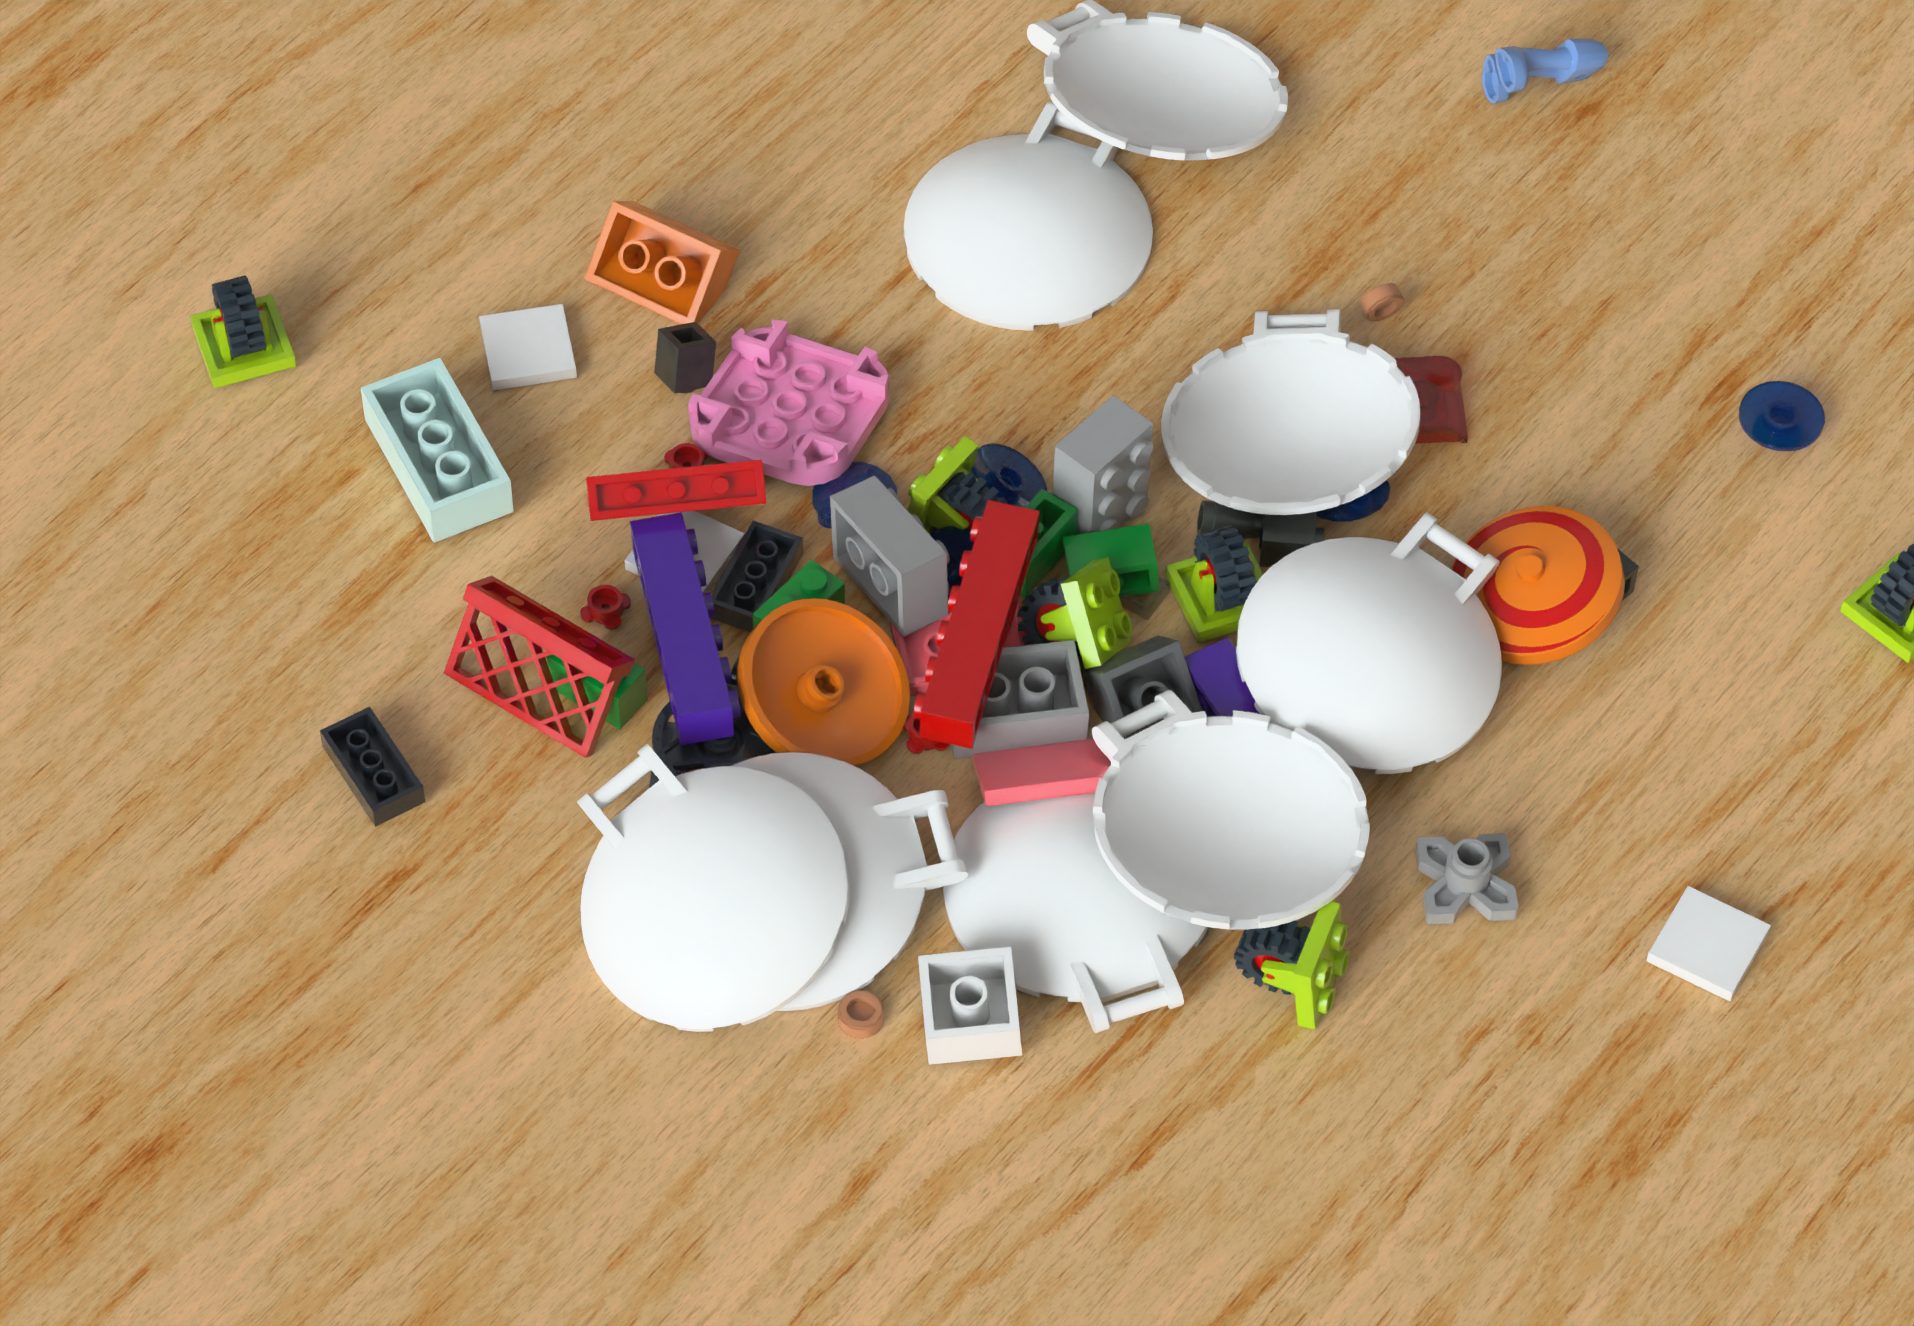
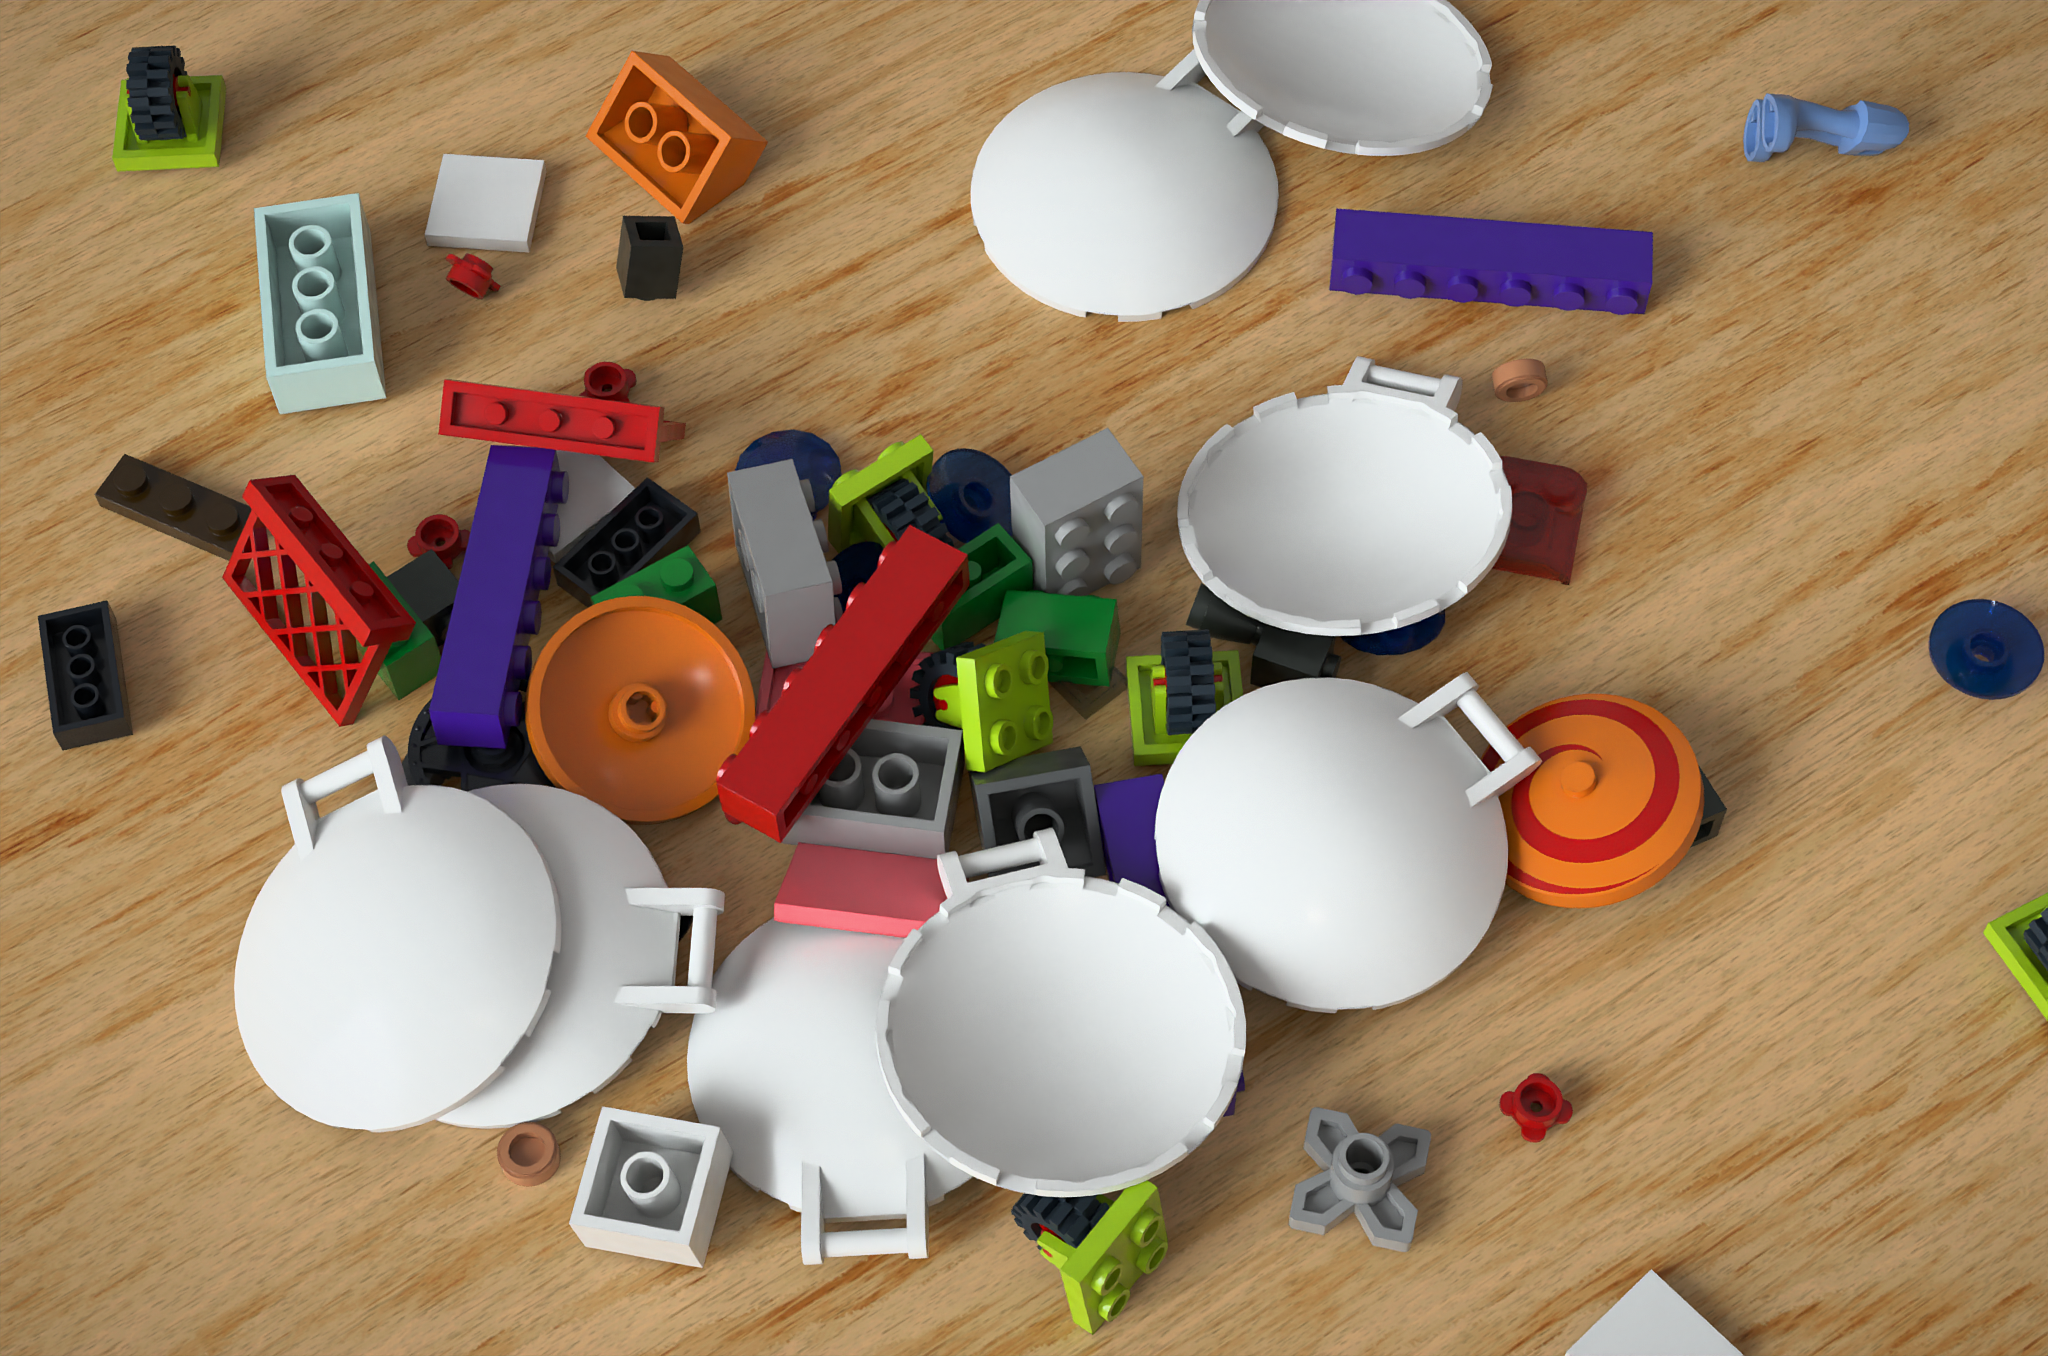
camera: 20 degrees right, 5 degrees up
bright pink tile [688,319,890,486] -> none
none -> dark brown plate [94,454,252,561]
none -> pearl dark grey brick [387,549,459,647]
none -> red plate [446,253,501,300]
none -> dark purple brick [1329,208,1653,315]
none -> red plate [1499,1073,1573,1143]

